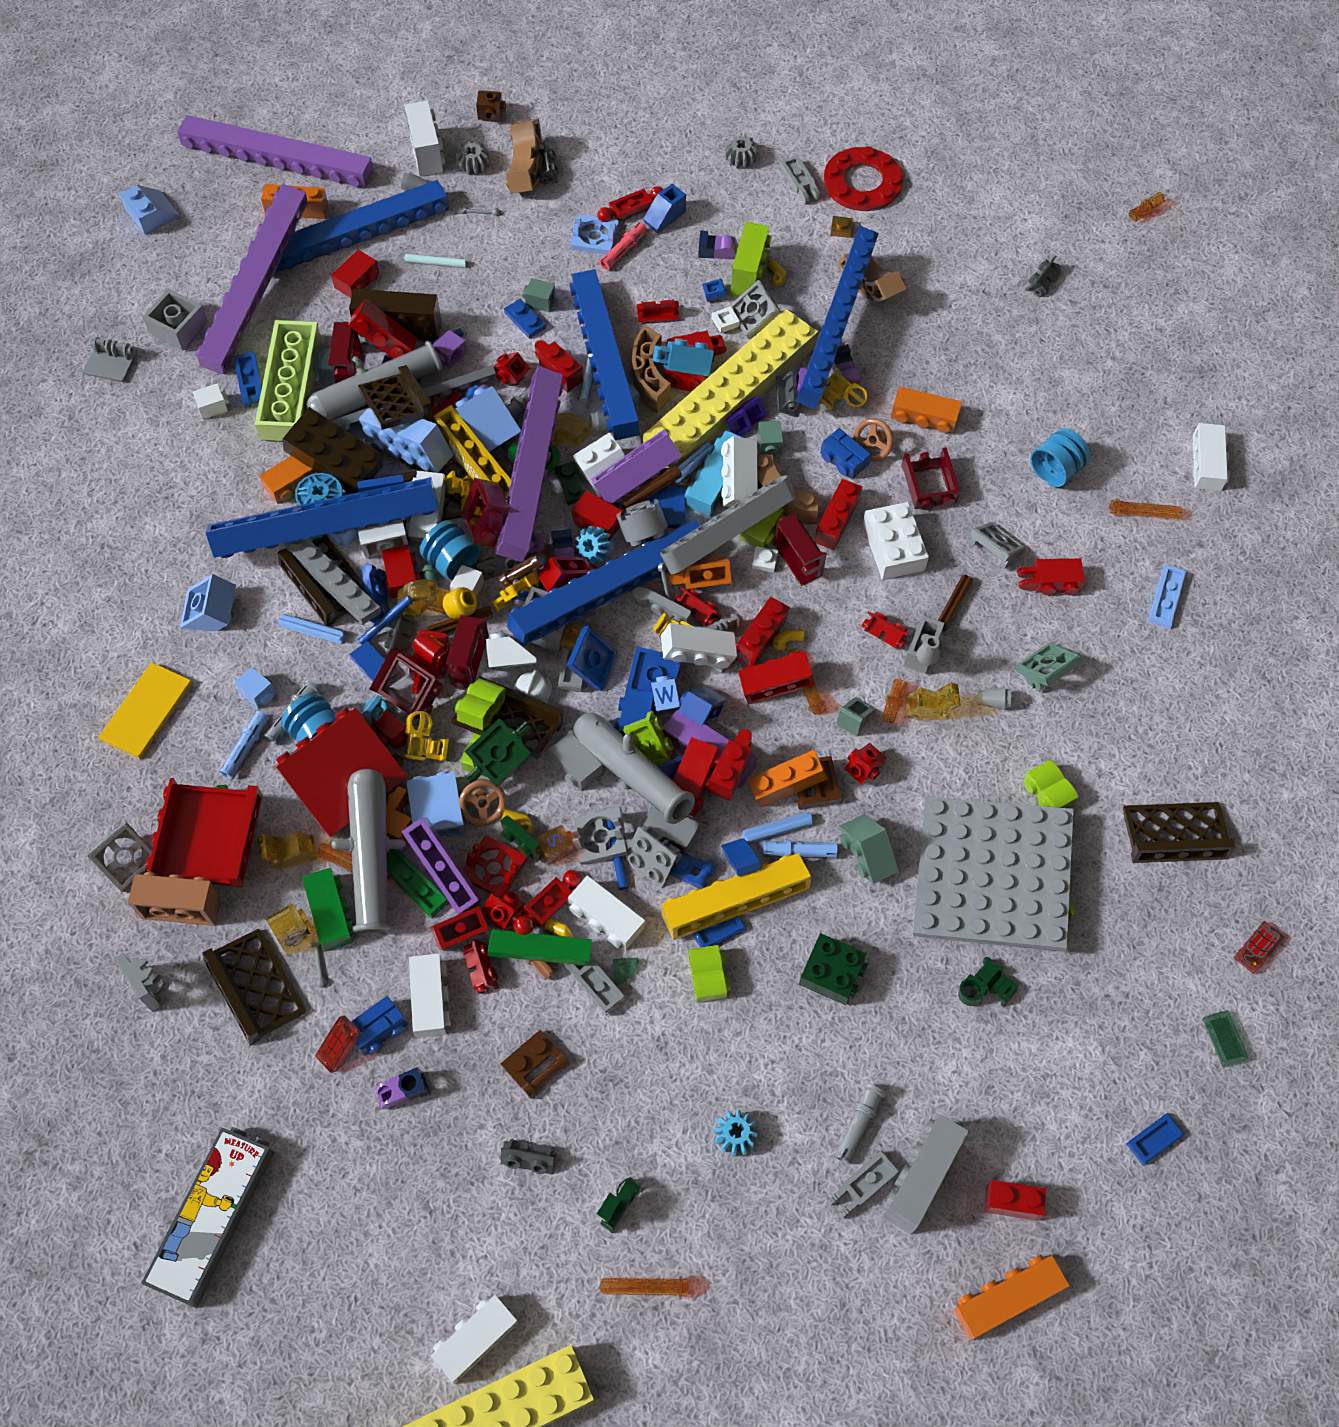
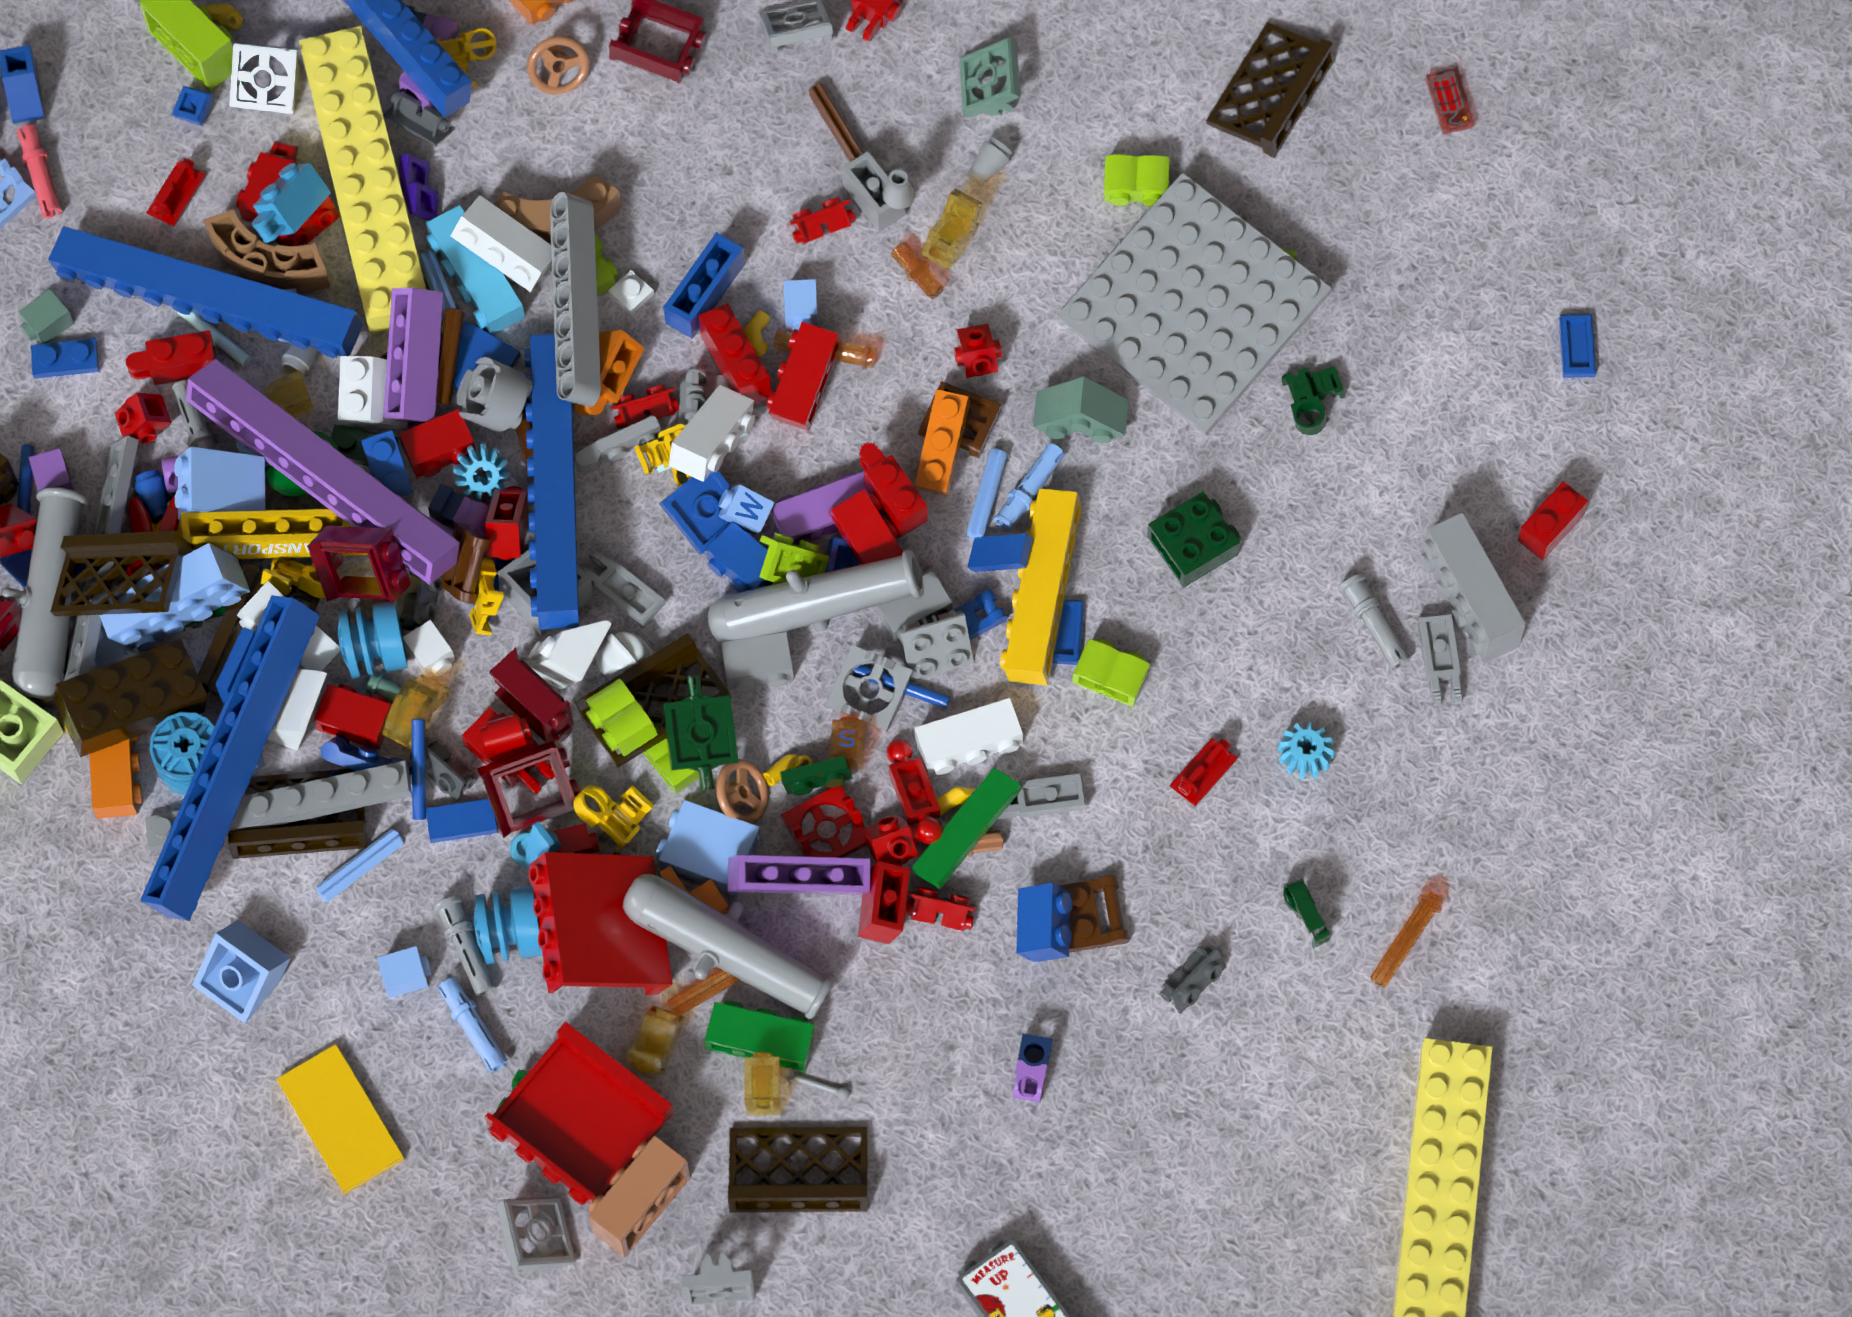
camera: 55 degrees left, 5 degrees up
clear red tile [315,1015,361,1073] -> none
blue brick [344,995,408,1055] -> none
green tile [387,849,449,919] -> none
white brick [409,954,451,1038] -> none
reddish brown axle [427,606,493,633] -> none
white brick [431,1295,519,1384] -> none
yellow head [443,587,477,620] -> none
pearl gold plate [560,623,582,651] -> none
blue tile [566,626,618,691] -> none
clear green tile [613,958,638,985] -> none
light grey hinge [658,563,674,602] -> none
blue brick [678,685,727,726] -> none
leg [698,231,737,259] -> none
white plate [712,306,740,333] -> none
sand green brick [758,421,783,456] -> none
dark red window [774,513,827,586] -> none
red brick [814,478,863,550] -> none
blue brick [820,428,872,479] -> none
sand green slope [837,697,875,736] -> none
white brick [862,502,929,580] -> none
orange brick [953,1254,1069,1341] -> none
clear green tile [1202,1010,1249,1067] -> none
none -> blue brick [360,429,414,497]
none -> blue brick [663,232,745,339]
none -> light blue brick [783,279,818,330]
none -> blue brick [1016,883,1072,962]
none -> red hinge [1169,738,1238,807]

